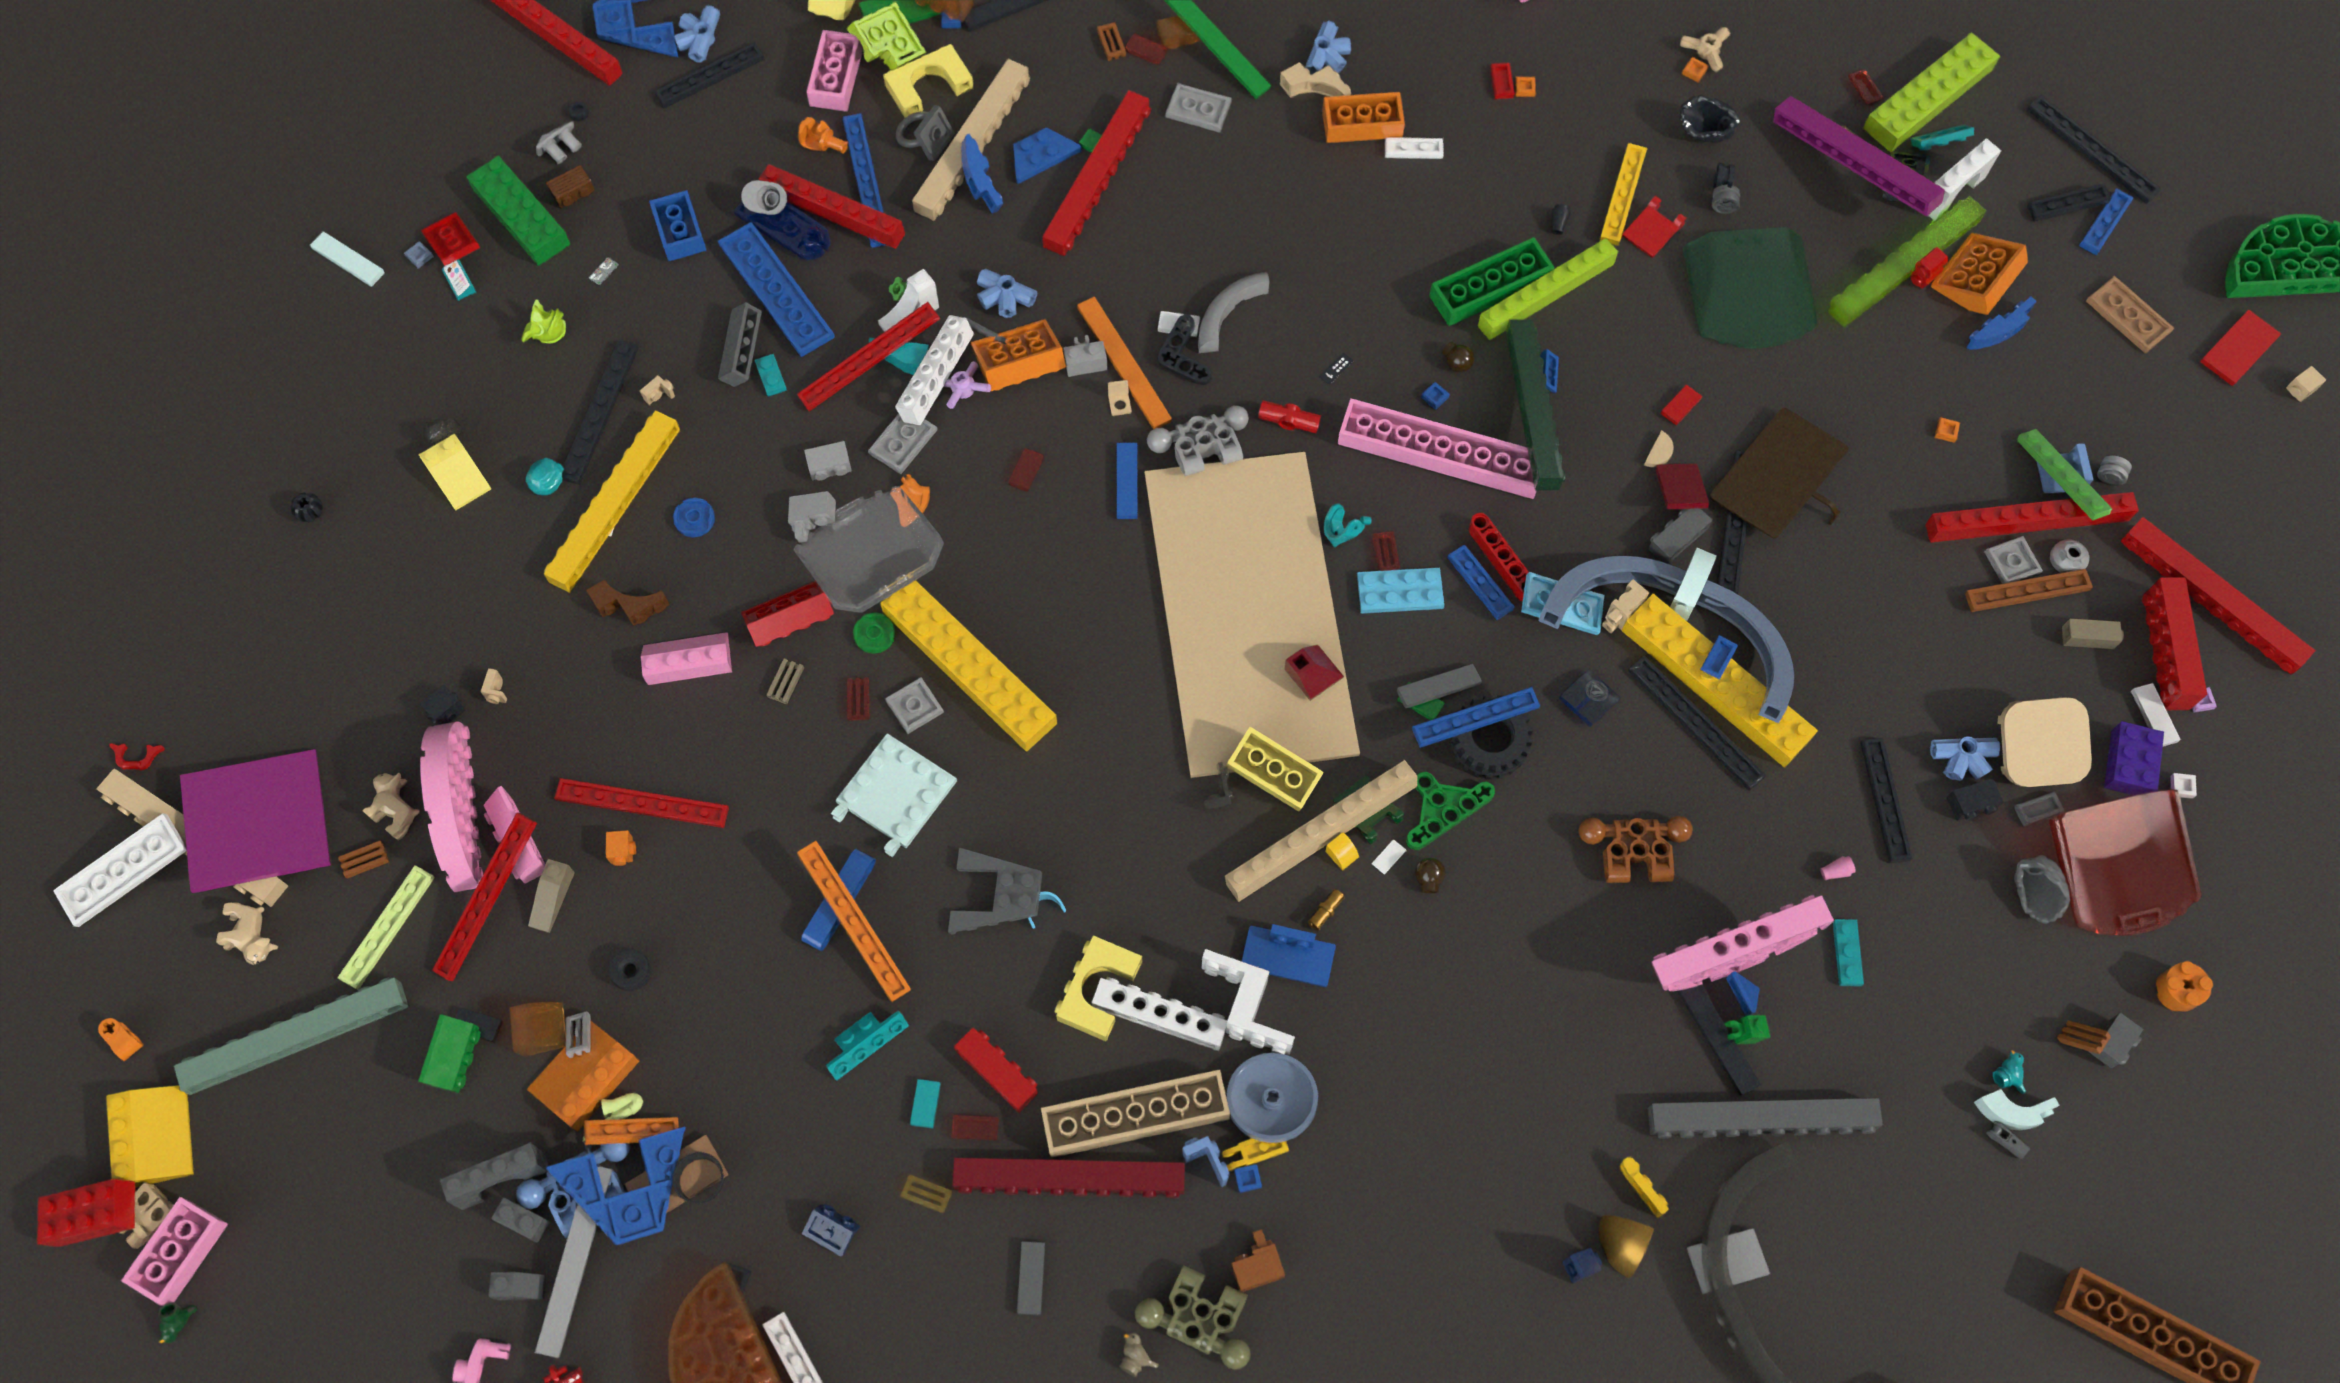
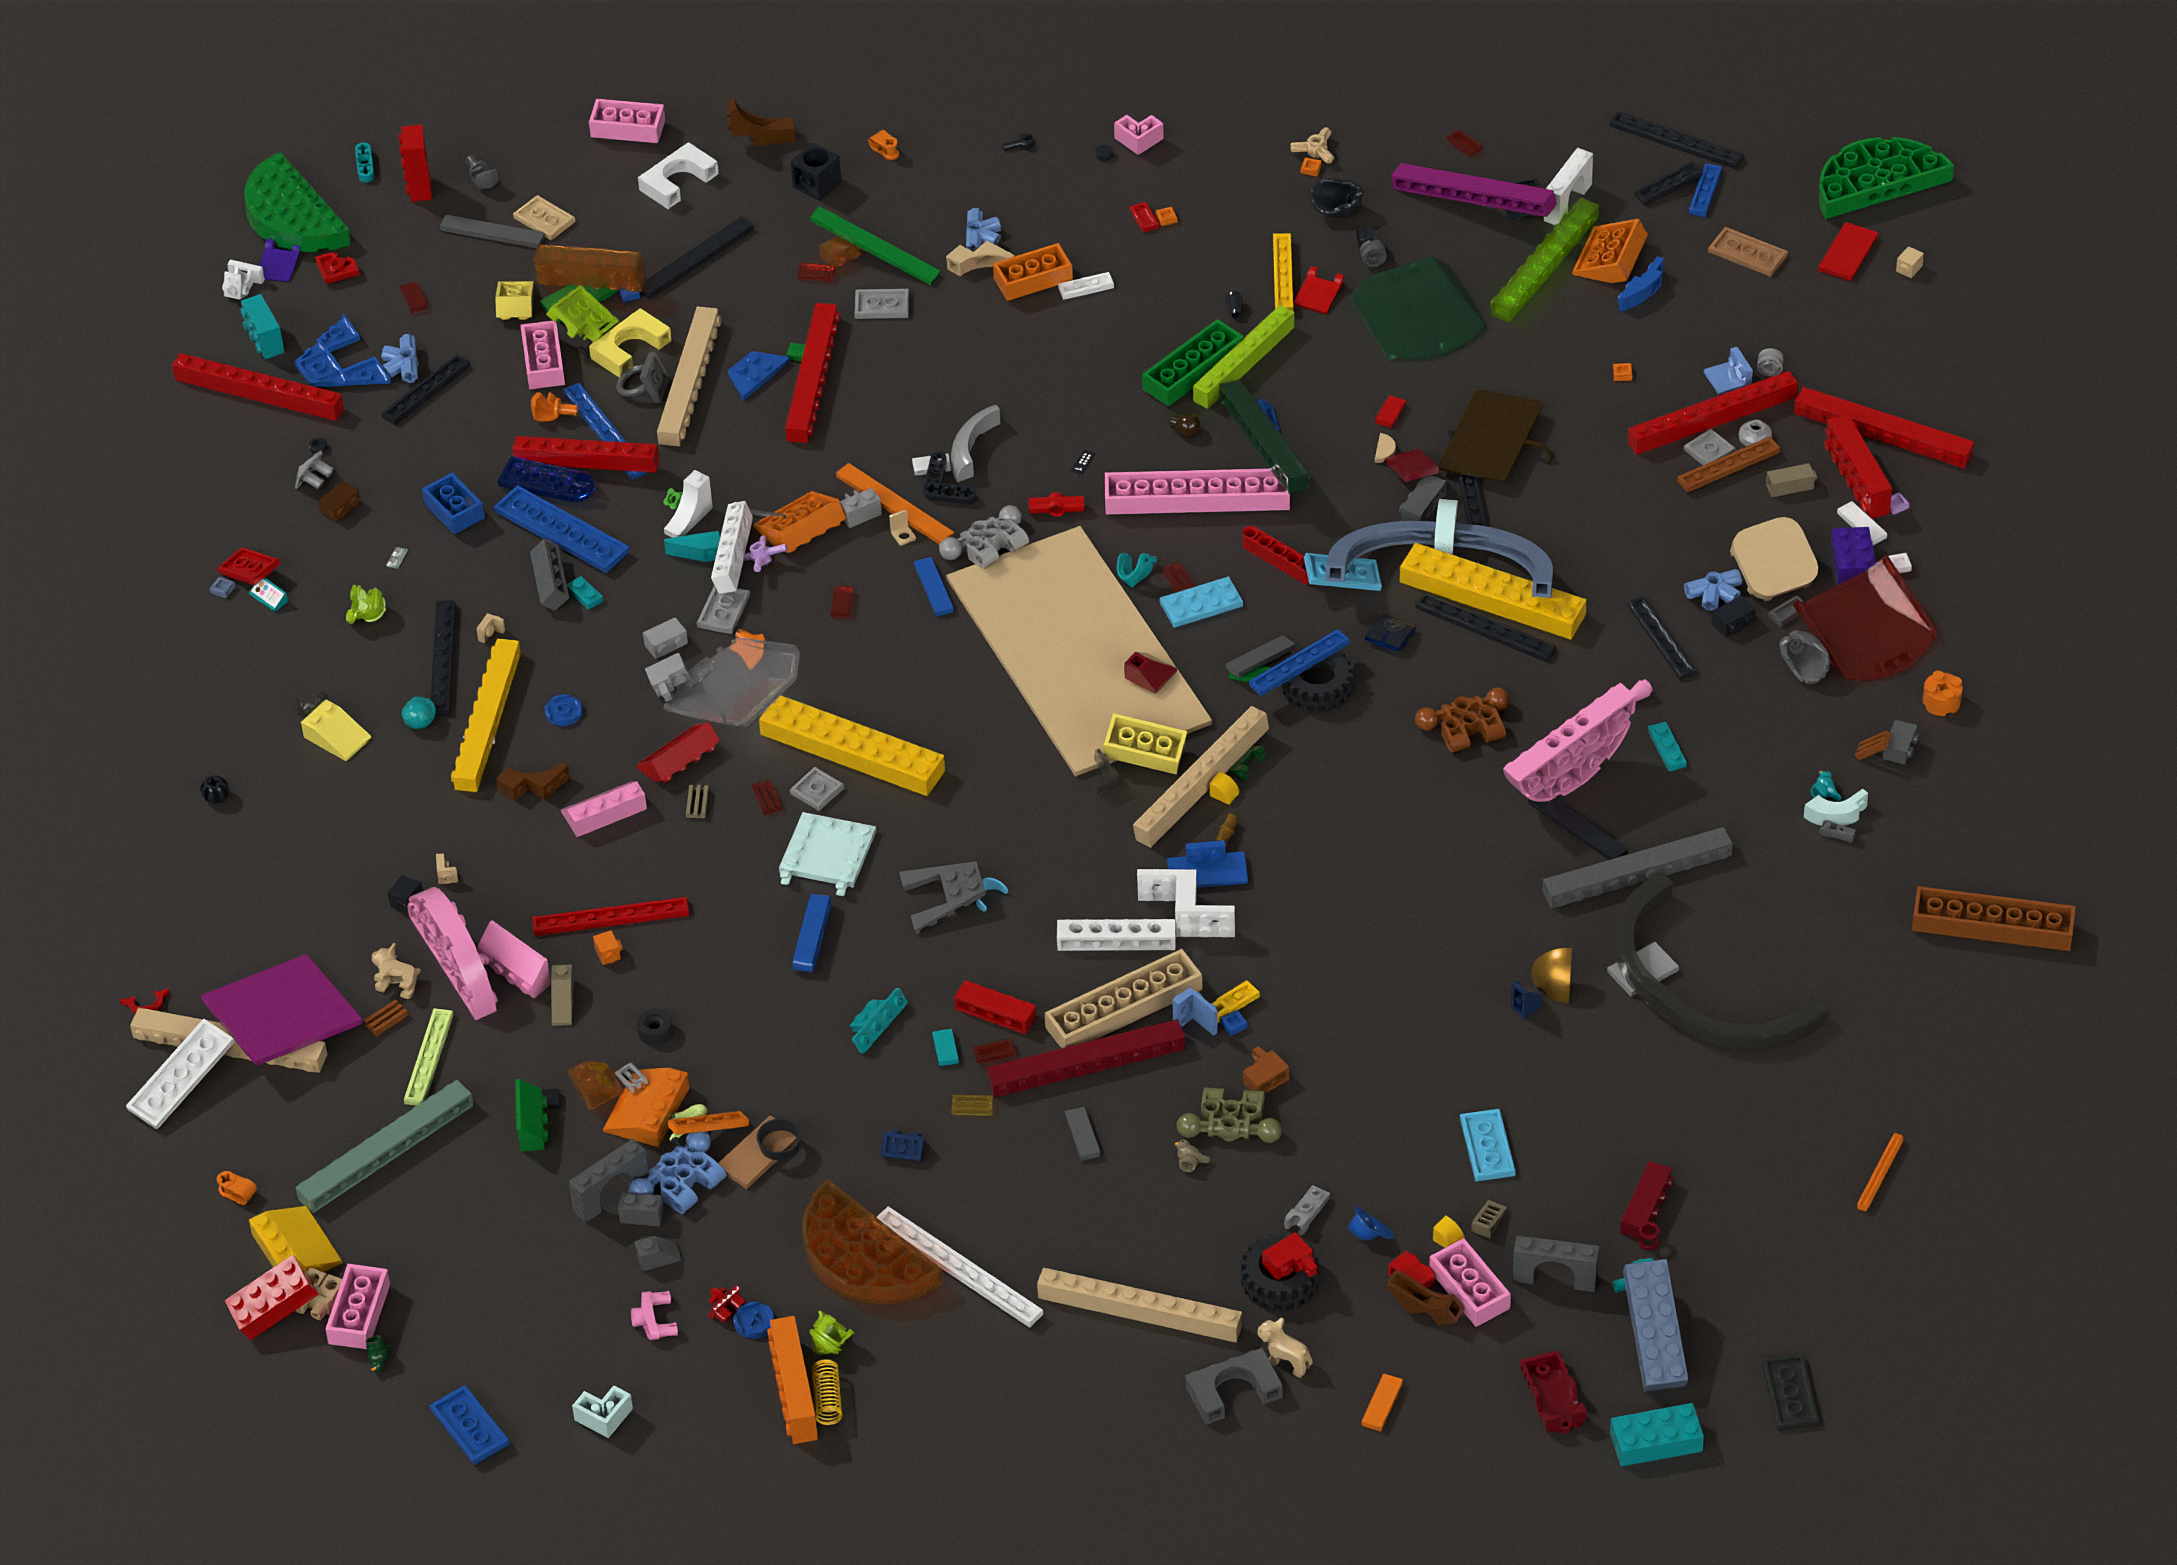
camera: 15 degrees left, 20 degrees down
tan animal [216,903,278,965] -> none
light aqua tile [310,232,384,287] -> none
red tile [432,812,537,981] -> none
green brick [466,155,571,266] -> none
light grey tile [535,1166,613,1358] -> none
blue wing [546,1127,685,1245] -> none
light grey piece [742,181,787,214] -> none
red tile [797,301,940,412] -> none
orange plate [797,841,911,1003] -> none
green tile [853,612,896,654] -> none
blue slope [961,133,1003,213] -> none
medium blue piece [977,269,1037,318] -> none
light yellow arch [1055,936,1142,1041] -> none
dark orange tile [1097,22,1126,61] -> none
sand blue dish [1227,1053,1318,1143] -> none
white sticker [1372,839,1406,875] -> none
green beam [1406,772,1495,850] -> none
dark brown piece [1415,858,1446,894] -> none
blue tile [1421,382,1450,410] -> none
blue tile [1447,544,1514,620] -> none
tan hips [1602,579,1649,633] -> none
yellow hinge [1619,1157,1669,1218] -> none
blue tile [1700,635,1738,680] -> none
green brick [1725,1015,1770,1044] -> none
blue slope [1726,971,1760,1016] -> none
lime brick [1863,33,2000,152] -> none
teal plate [1911,125,1974,150] -> none
red brick [1911,247,1948,289] -> none
bright green plate [2017,429,2112,520] -> none

